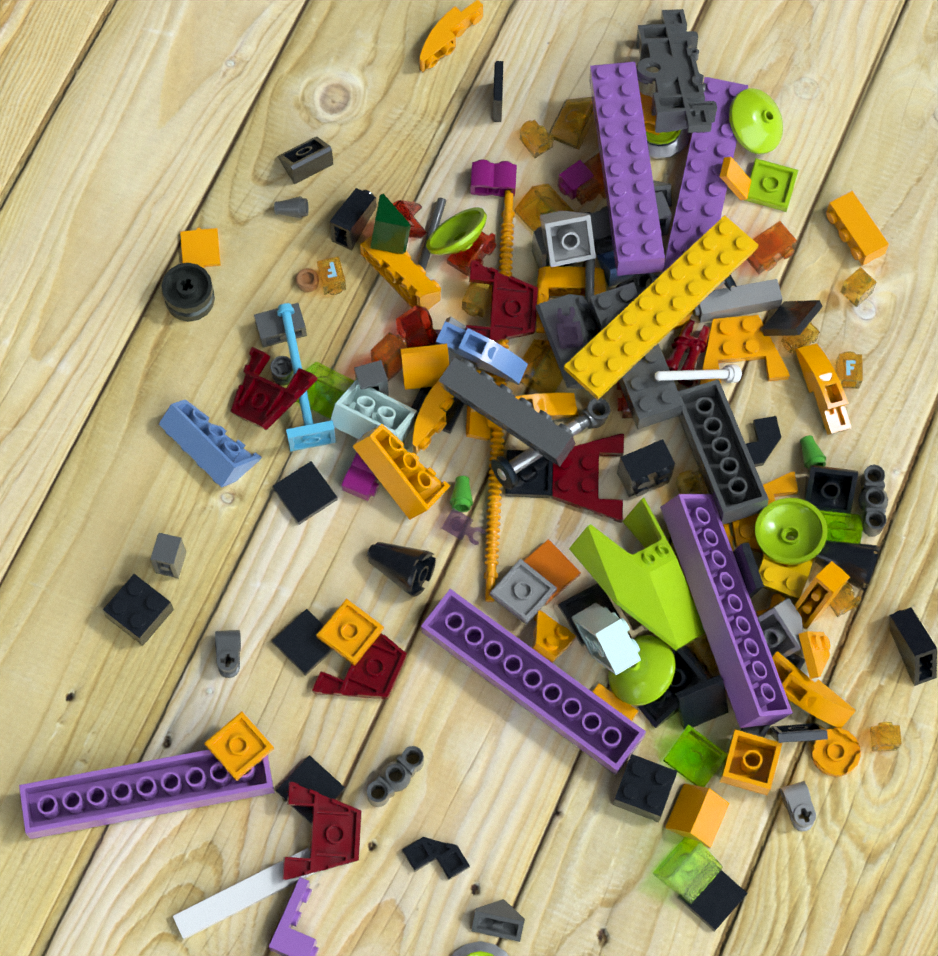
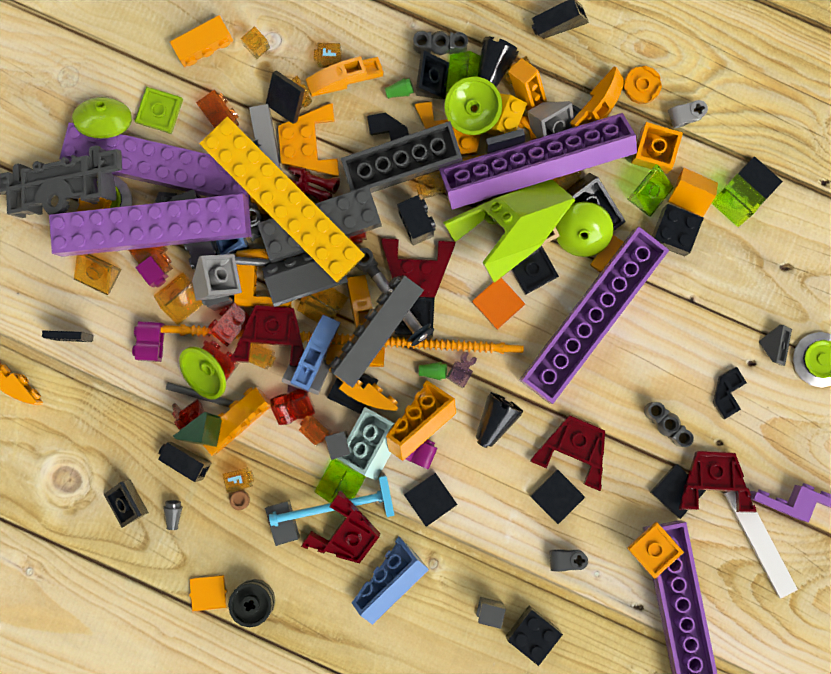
camera: 85 degrees left, 15 degrees up
dark grey wheel [270,356,294,386] -> none
light orange tile [316,598,384,666] -> none
light orange tile [401,344,449,390] -> none
light grey tile [489,559,557,625] -> none
clear yellow brick [519,120,554,158] -> none
light orange wing [532,610,576,663] -> none
clear purple plate [556,307,583,349] -> none
light aqua brick [572,603,641,675] -> none
white piece [655,364,742,383] -> none
black tile [675,675,729,731] -> none
light orange tile [719,157,751,200] -> none
black tile [770,723,828,743] -> none
light orange wing [798,631,831,679] -> none
clear yellow brick [870,722,902,752] -> none
none -> clear red bracket [206,303,250,347]

